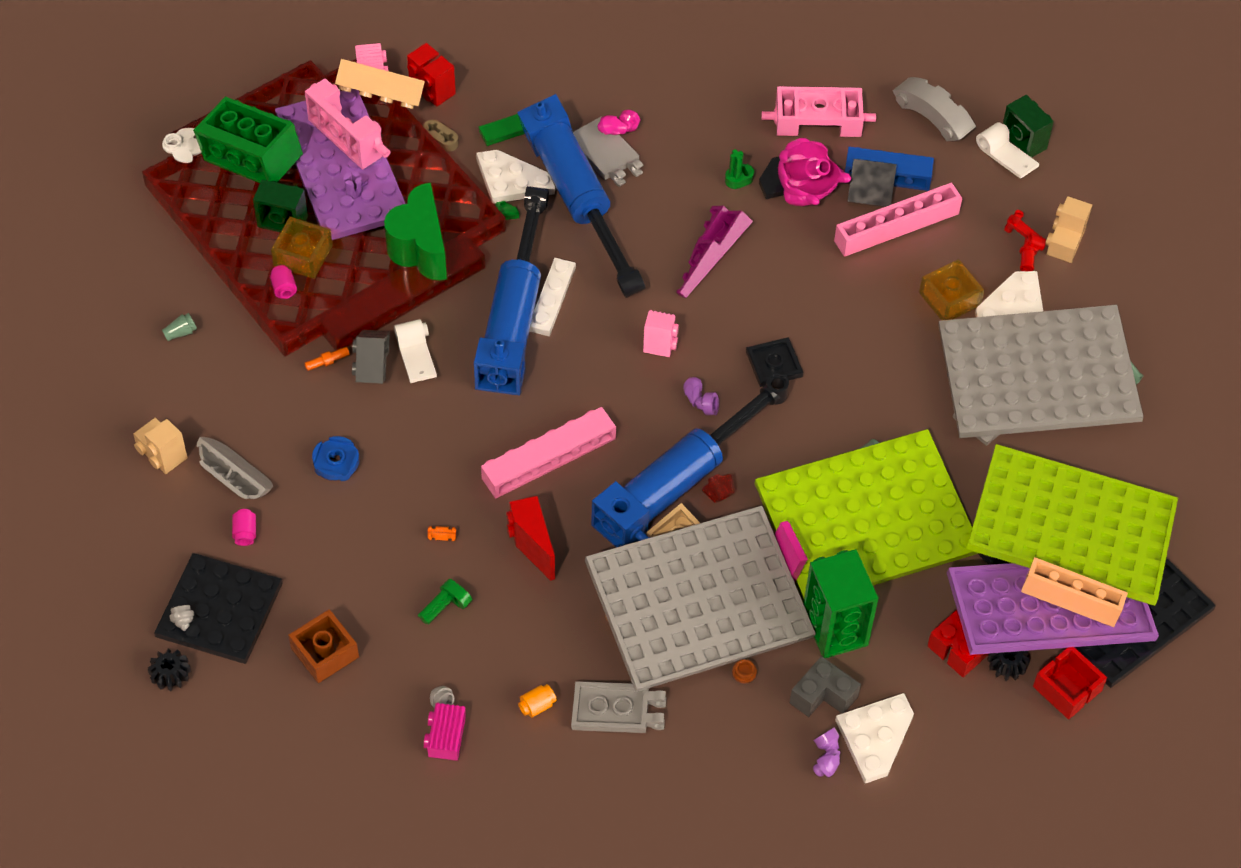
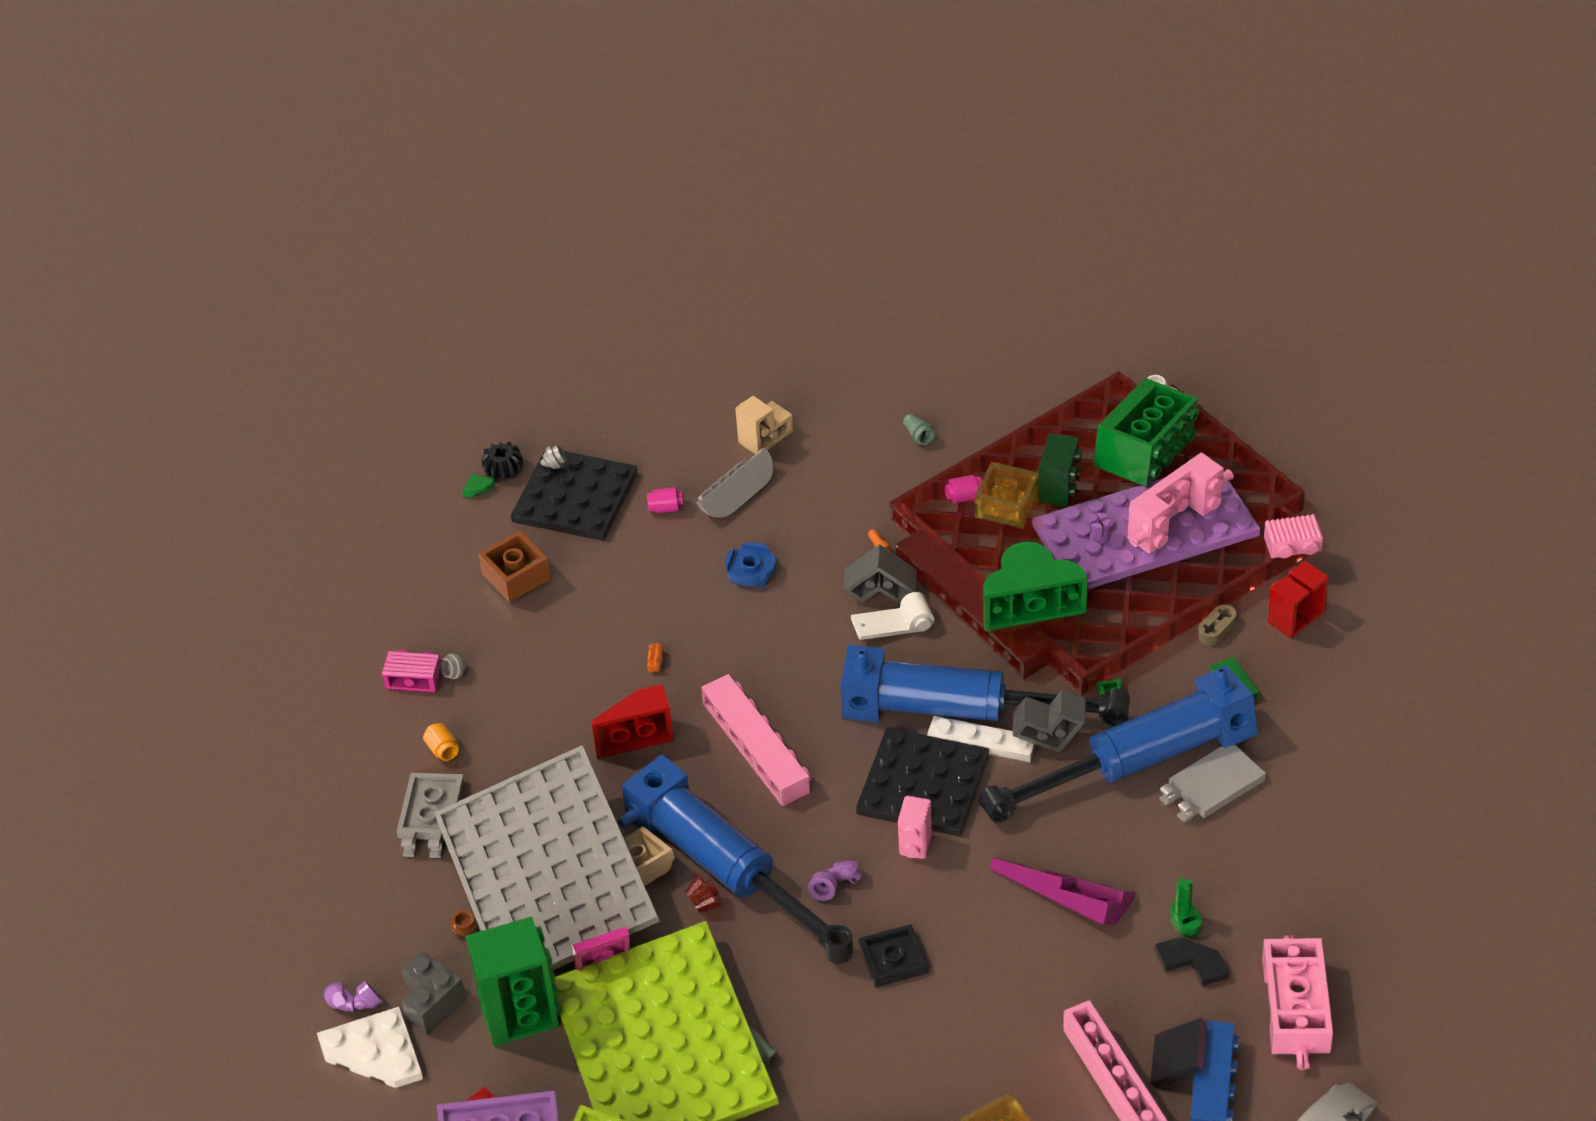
camera: 95 degrees right, 10 degrees down
tan brick [335,59,425,109] -> none
green piece [418,579,473,624] -> none
white plate [476,150,555,204] -> none
dark pink arm [597,110,640,135] -> none
dark pink piece [778,138,851,207] -> none
none -> green tile [462,474,495,497]
none -> black plate [856,727,989,836]
none -> dark grey brick [1012,690,1086,753]

